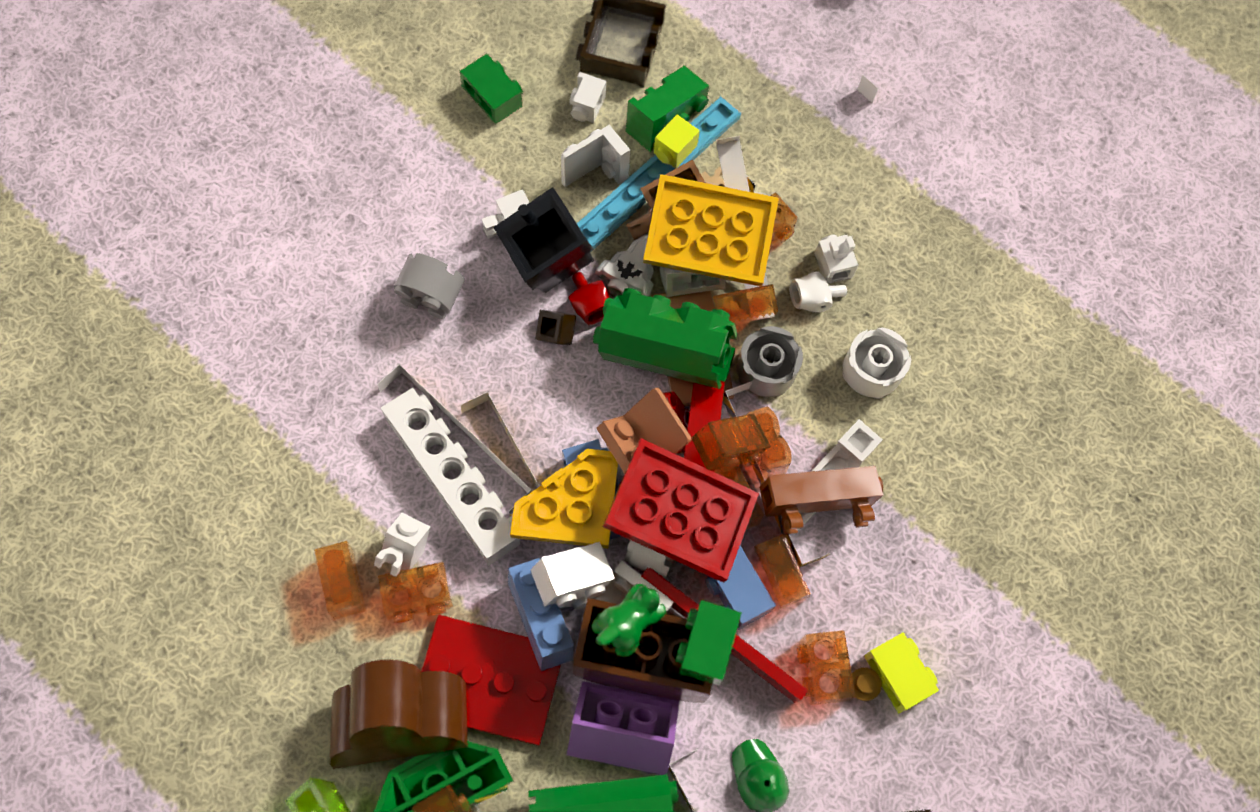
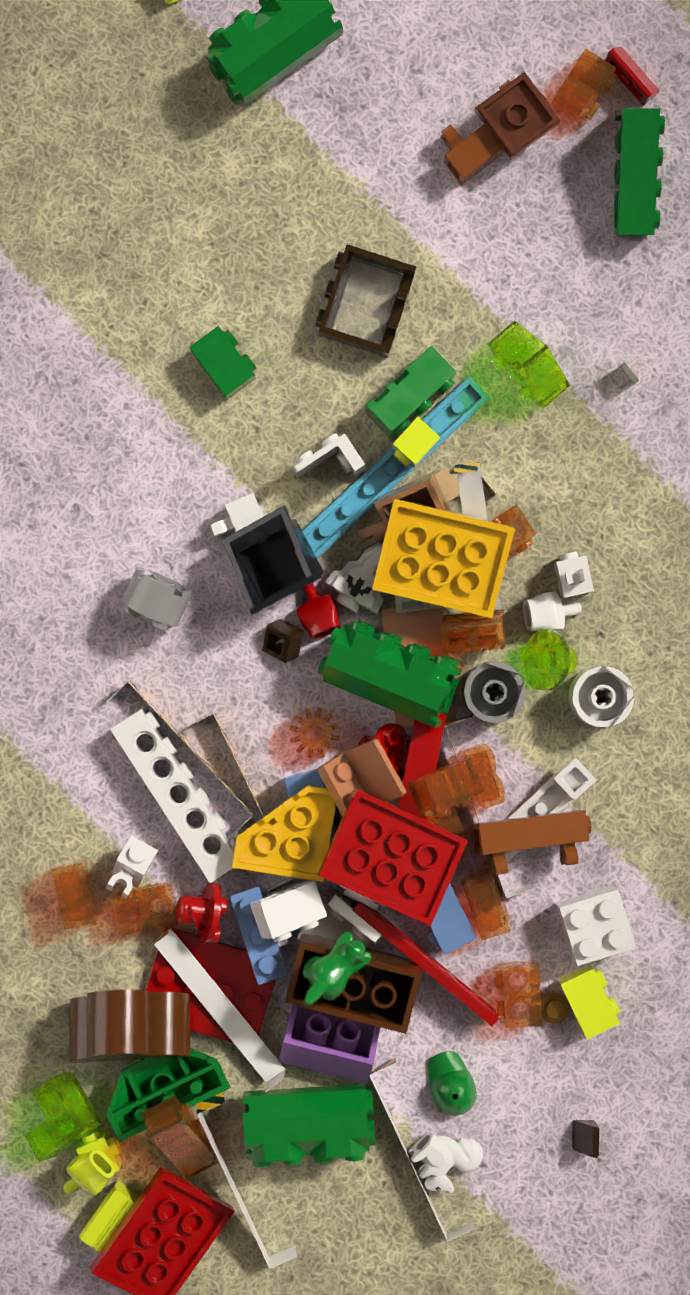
camera: 10 degrees right, 20 degrees up
white brick [569,72,606,123] -> none
green brick [675,600,742,686] -> none
none -> white sticker [149,928,285,1093]
none -> red plate [175,882,227,944]
none -> clear orange gear [289,707,340,759]
none -> clear neon green brick [487,320,570,409]
none -> clear neon green plate [520,629,578,690]
none -> white brick [556,885,636,966]

